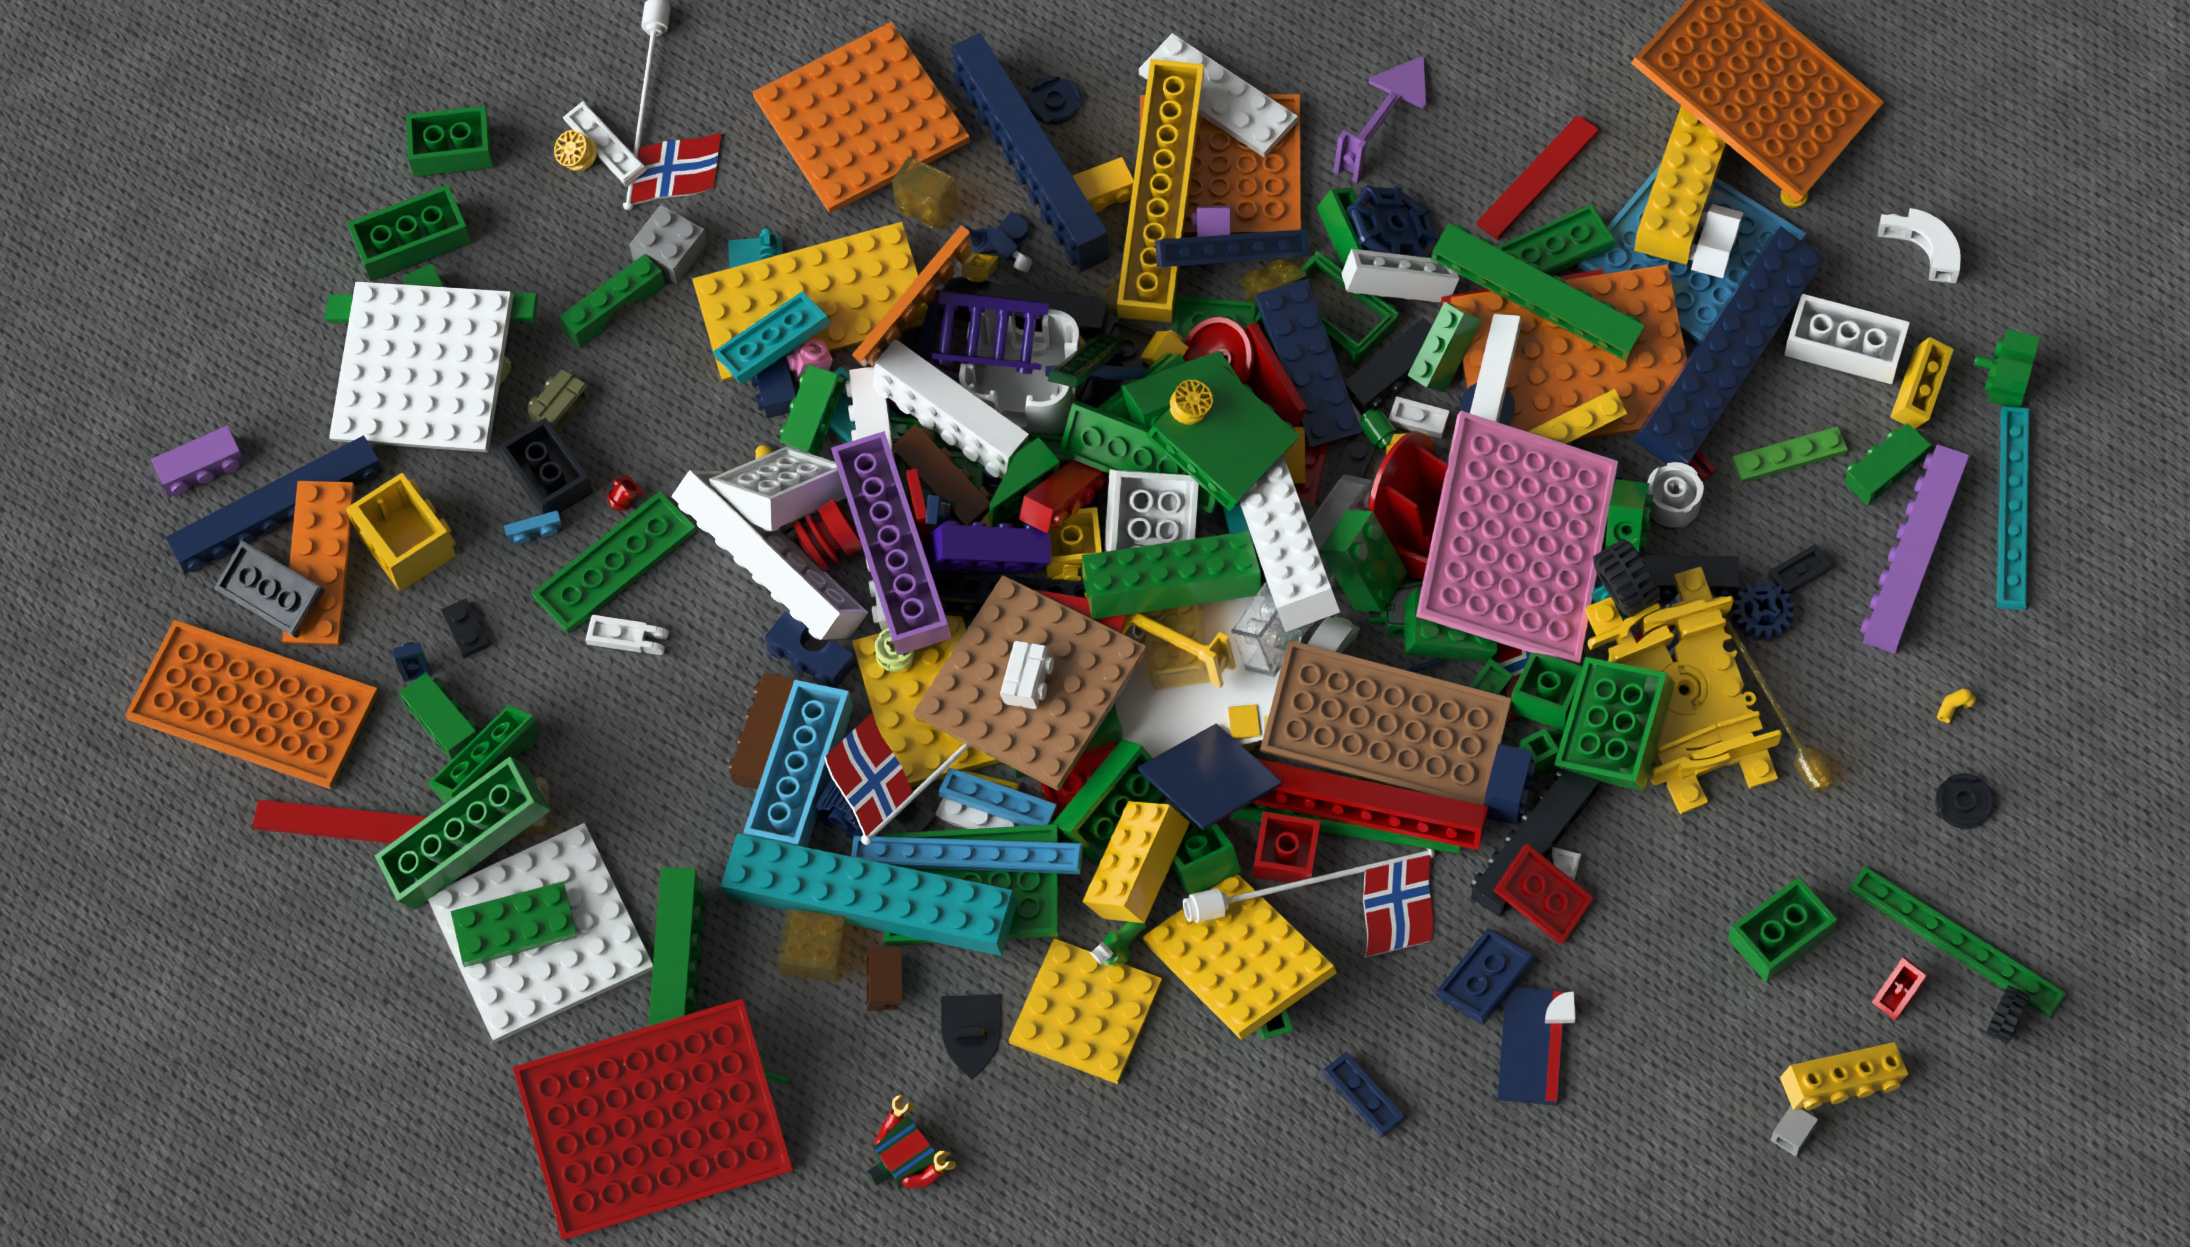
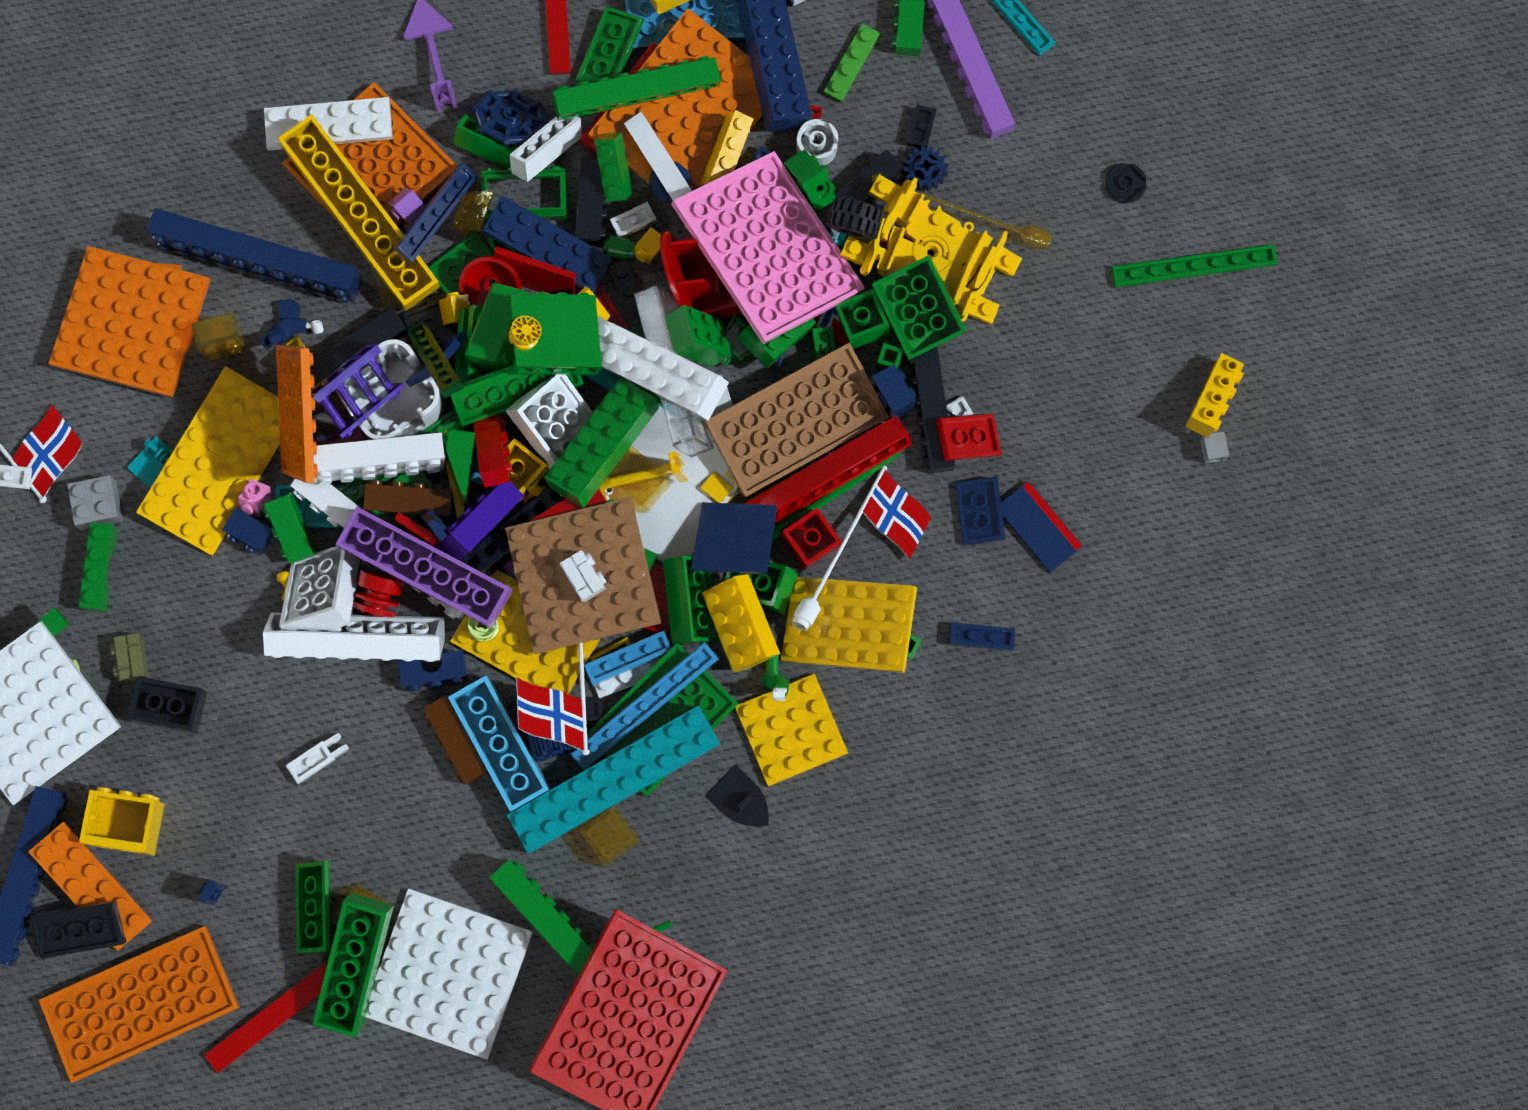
camera: 55 degrees left, 15 degrees up
green brick [399,672,479,760] -> none
black plate [441,598,489,658] -> none
green plate [450,881,577,967] -> none
dark azure plate [504,511,563,545] -> none
green plate [531,491,697,635] -> none
red brick [607,475,644,511] -> none
teal plate [713,291,831,385] -> none
reddish brown hinge [866,946,902,1011] -> none
torso [866,1095,956,1189] -> none
dark blue tile [1028,76,1081,125] -> none
yellow brick [1073,157,1134,213] -> none
white tile [1545,992,1575,1023] -> none
green brick [1728,877,1837,983] -> none
red slope [1872,956,1928,1020] -> none
yellow arm [1937,689,1976,723] -> none
black tyre [1986,985,2030,1043] -> none

